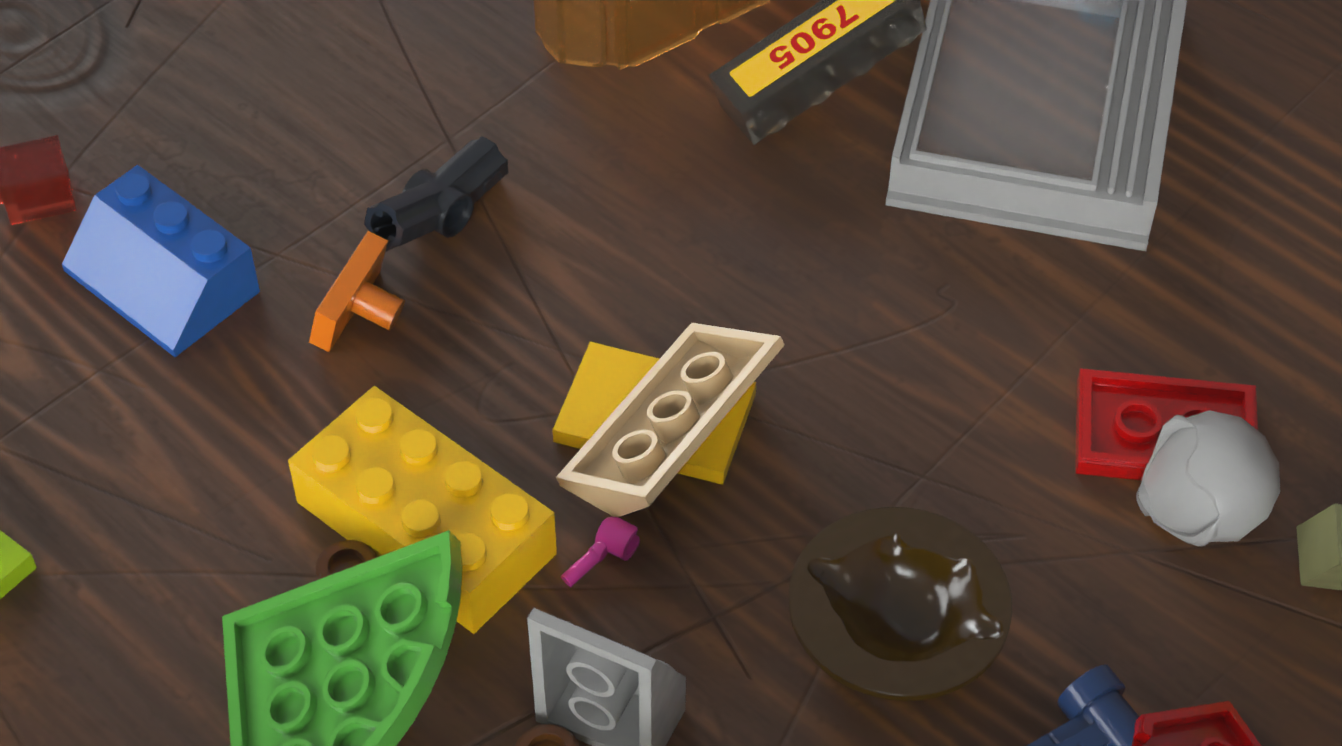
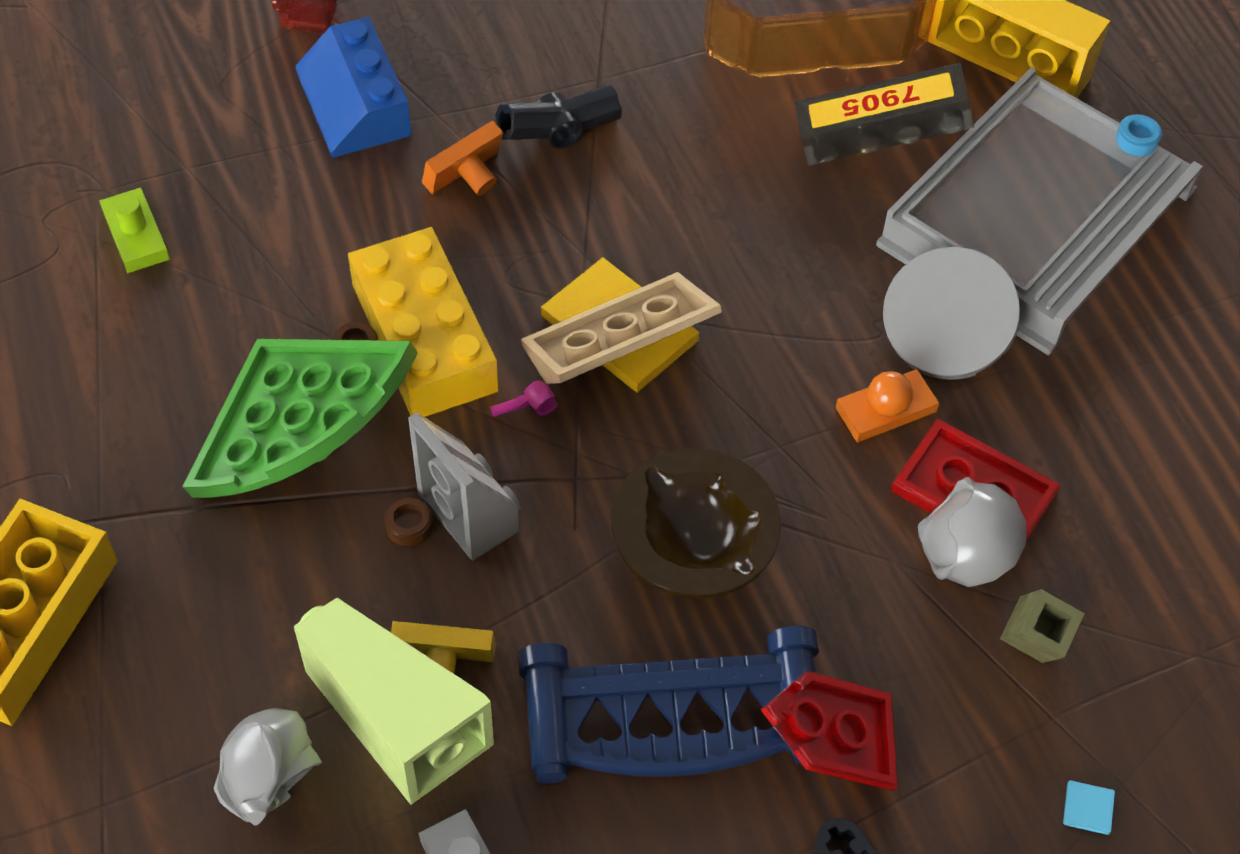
camera: 25 degrees right, 5 degrees up
none -> orange tile [835,369,939,443]
none -> light grey tile [883,247,1020,380]

